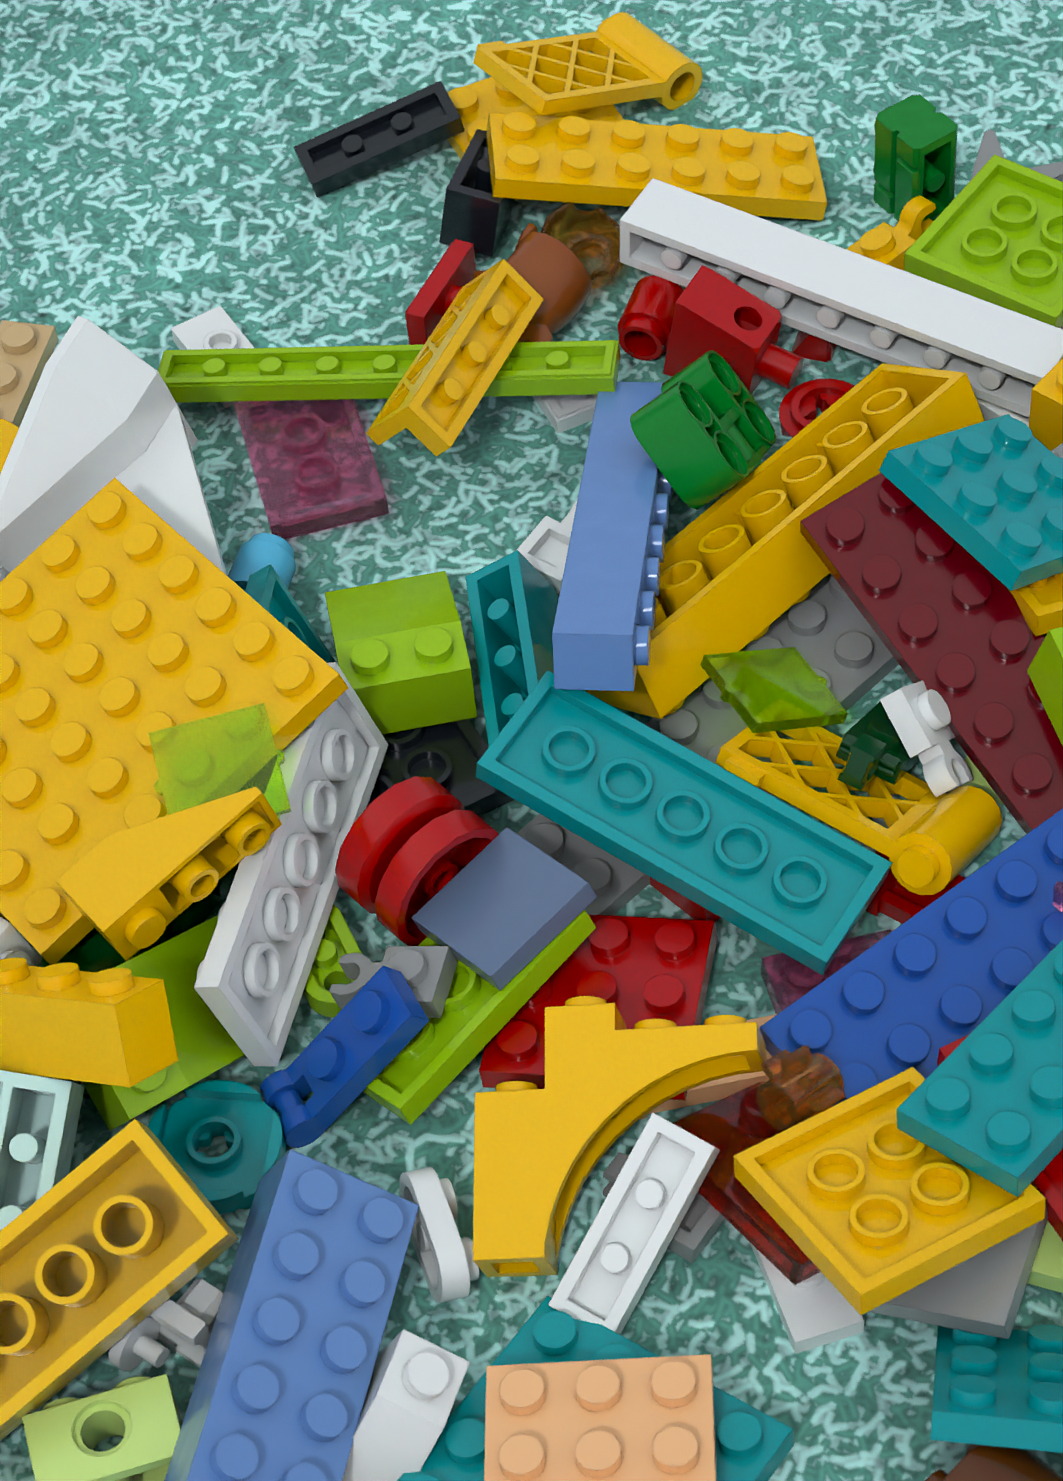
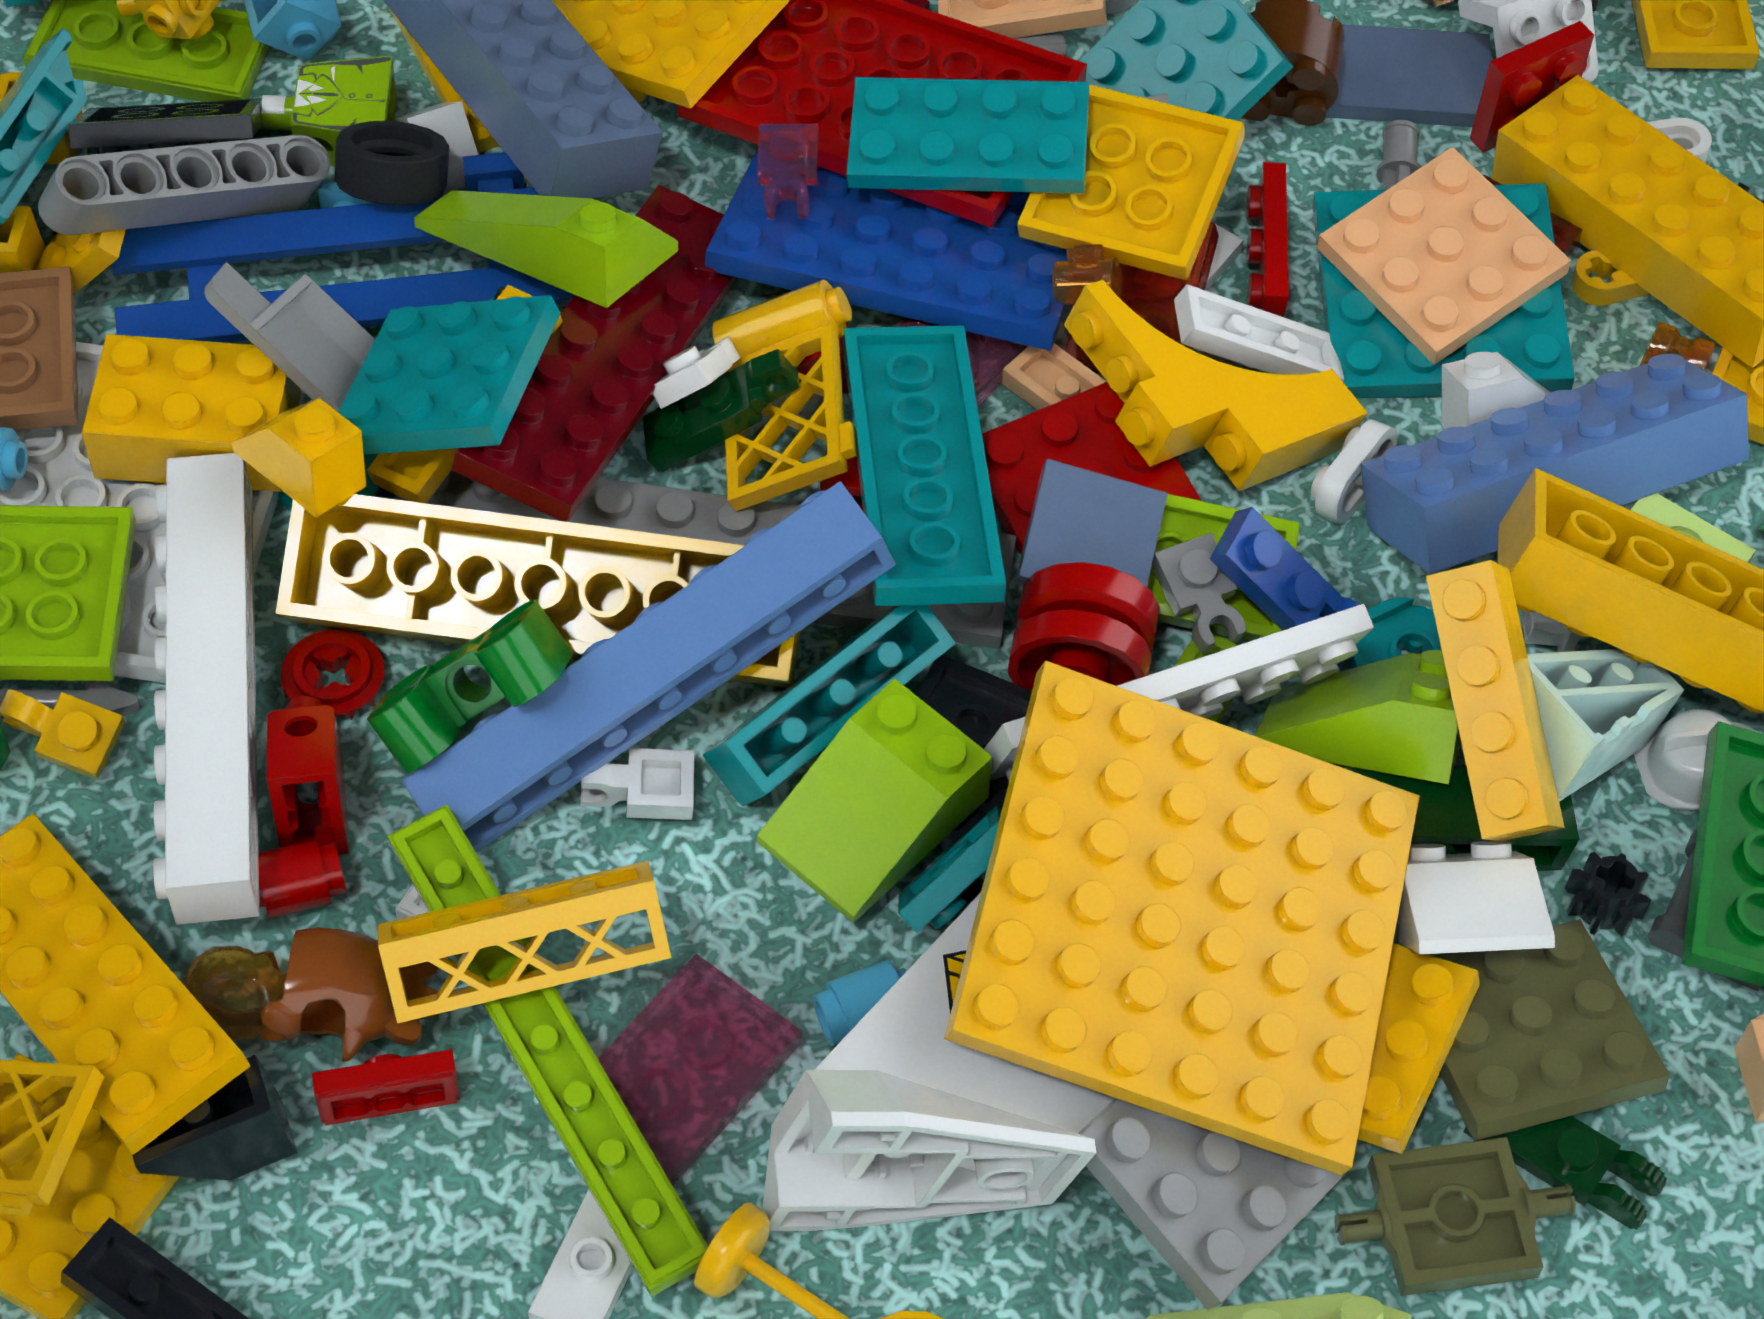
camera: 135 degrees left, 5 degrees up
yellow slope [55,786,282,961] -> none
clear neon green piece [149,703,292,815] -> none
clear neon green piece [700,647,848,733] -> none
none -> yellow slope [232,398,366,518]
none -> red plate [1246,162,1289,317]

